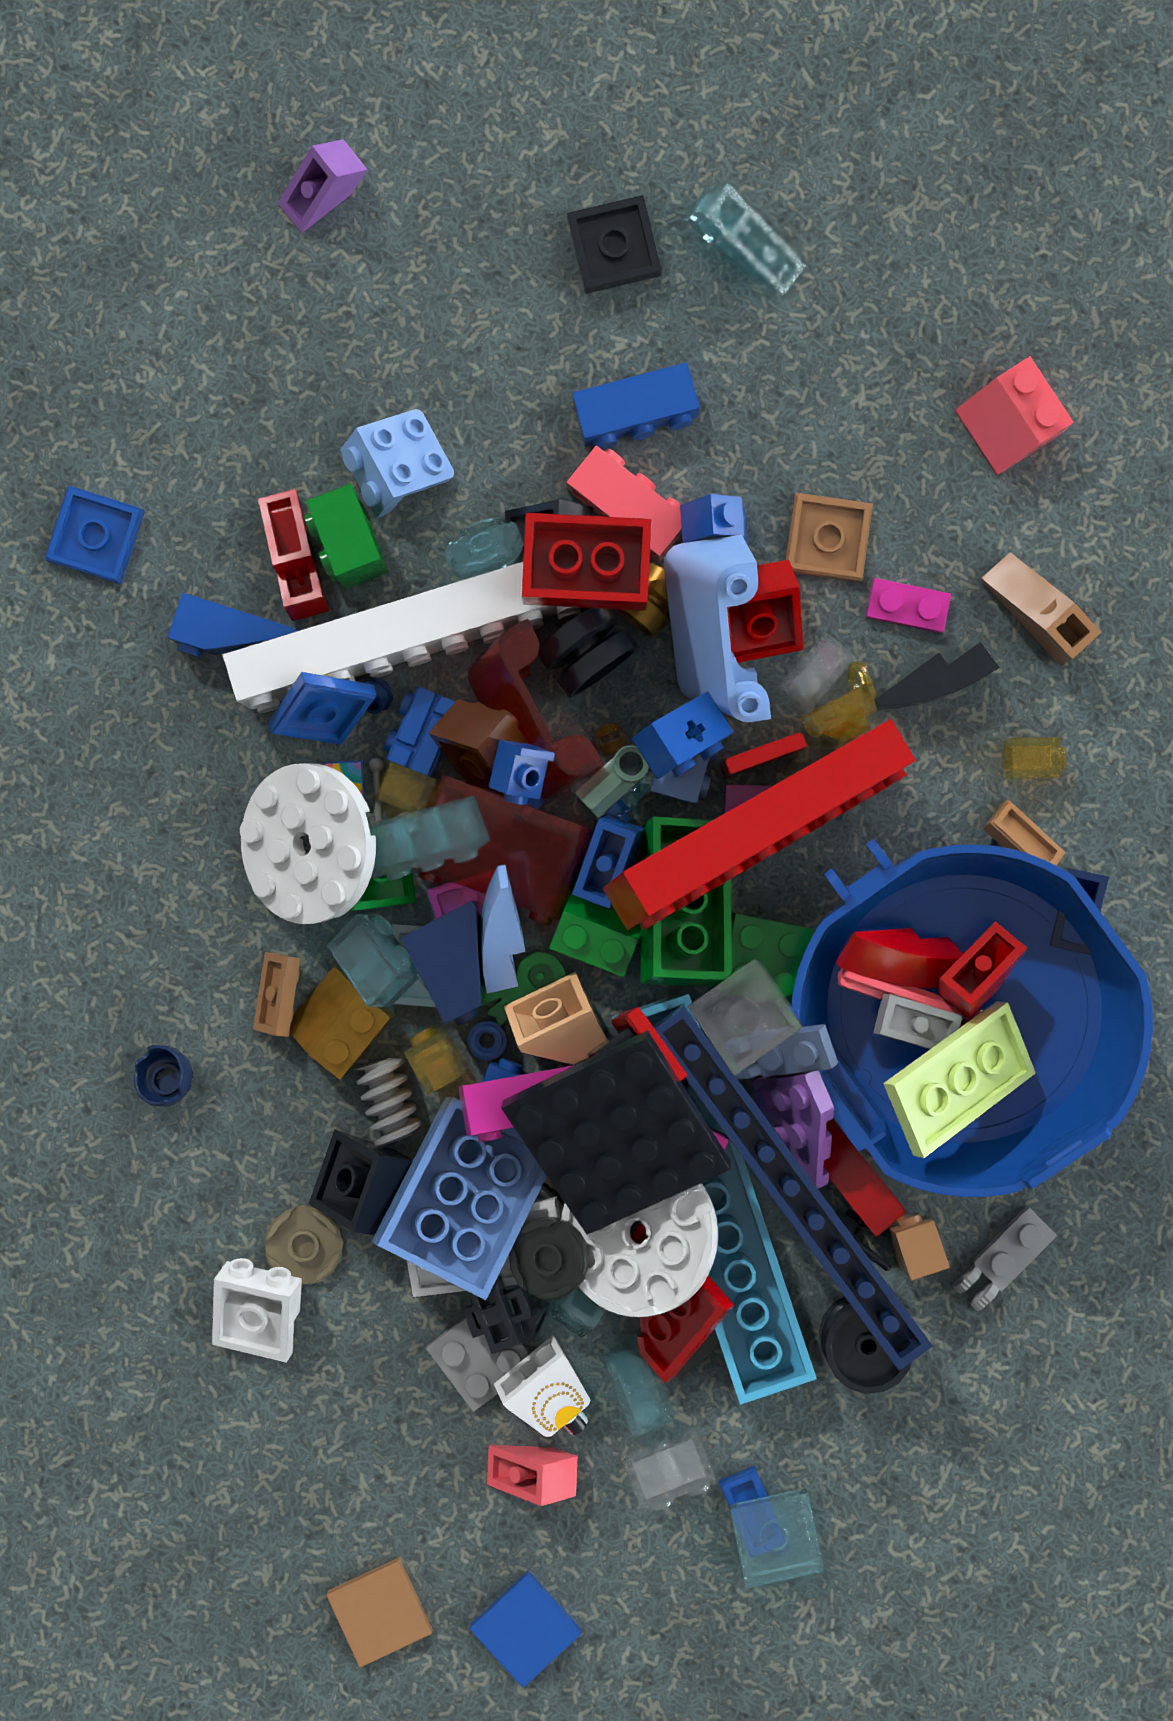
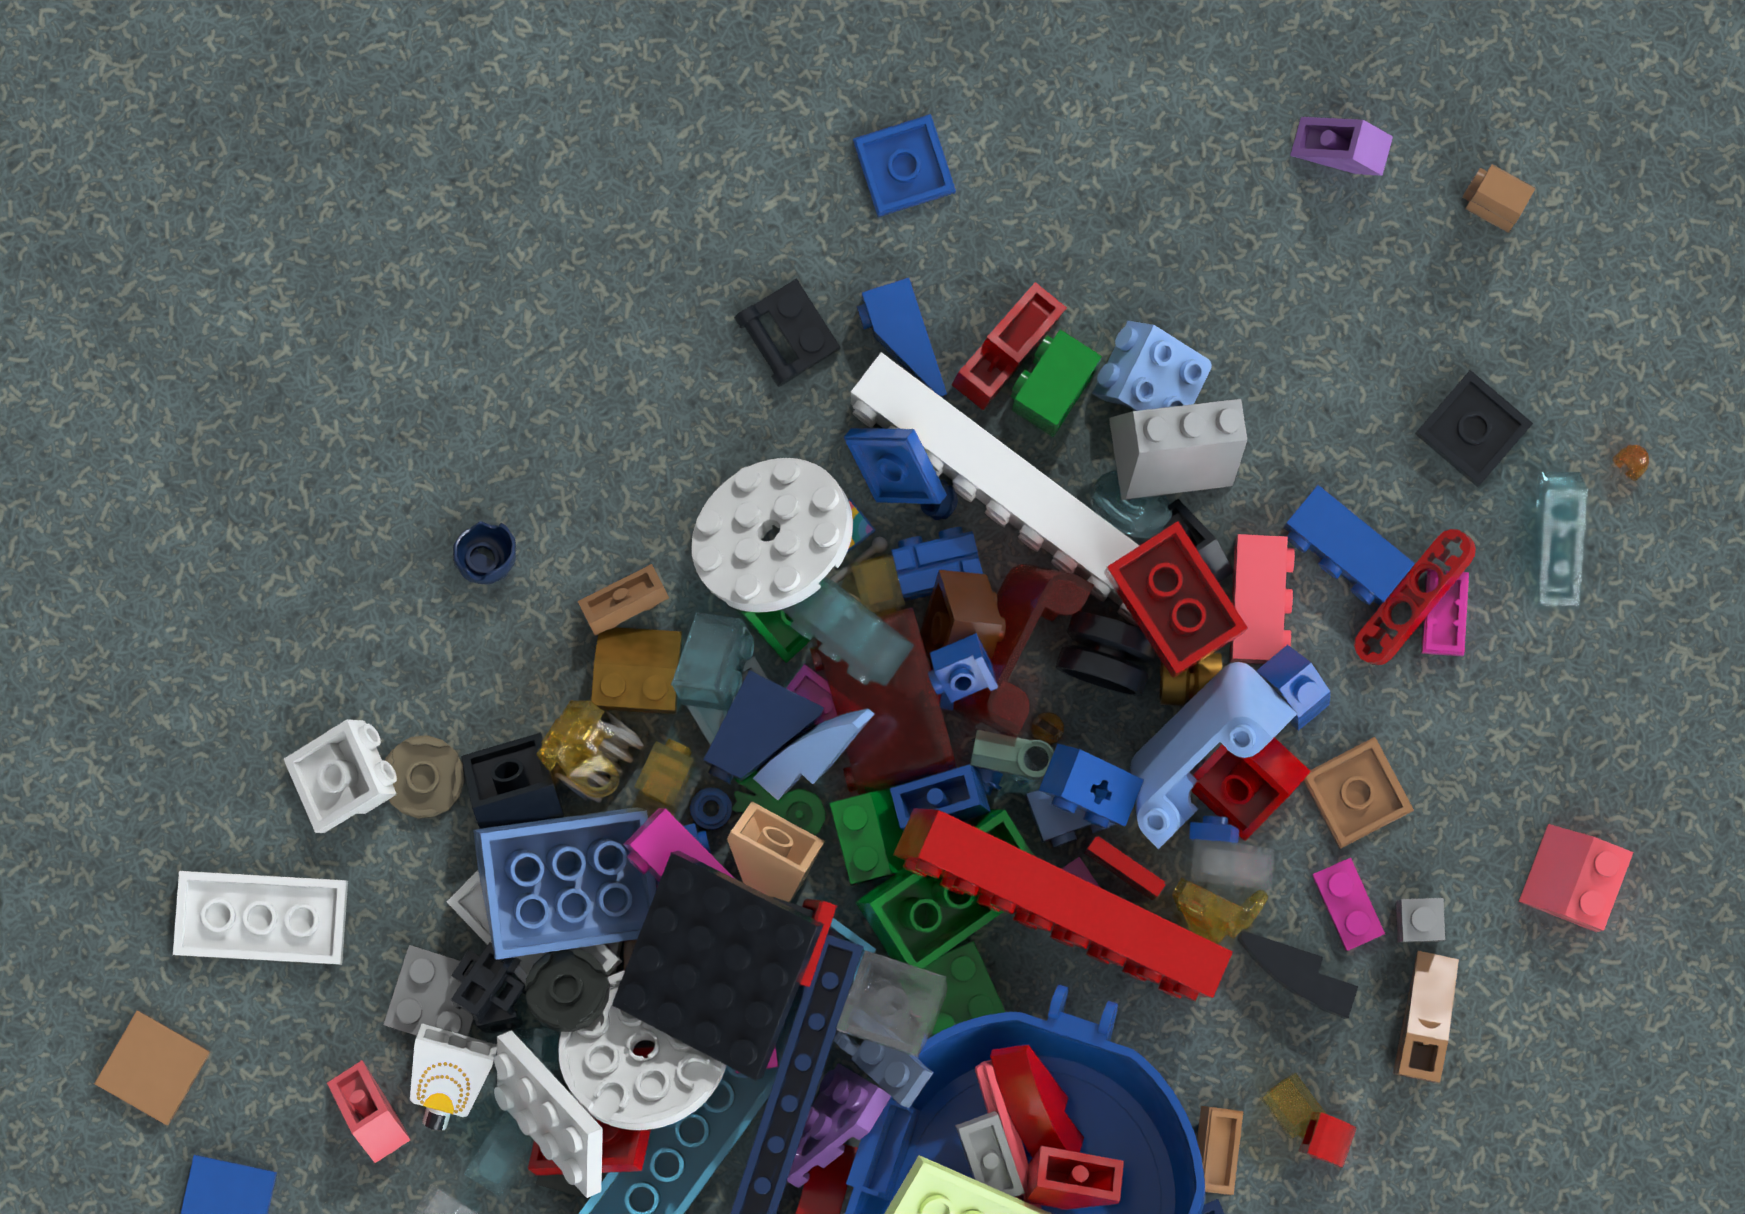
camera: 50 degrees right, 5 degrees down
none -> white plate [173,871,348,965]
none -> white plate [494,1030,603,1198]
none -> clear yellow piece [536,700,619,798]
none -> black plate [734,278,841,387]
none -> light grey slope [1109,399,1247,500]
none -> blue plate [1189,816,1239,846]
none -> red slope [1298,1111,1357,1168]
none -> red beam [1354,529,1476,665]
none -> light grey brick [1396,898,1445,943]
none -> dark pink plate [1421,570,1469,657]
none -> medium nougat brick [1462,164,1535,233]
none -> clear orange hinge [1612,445,1649,481]

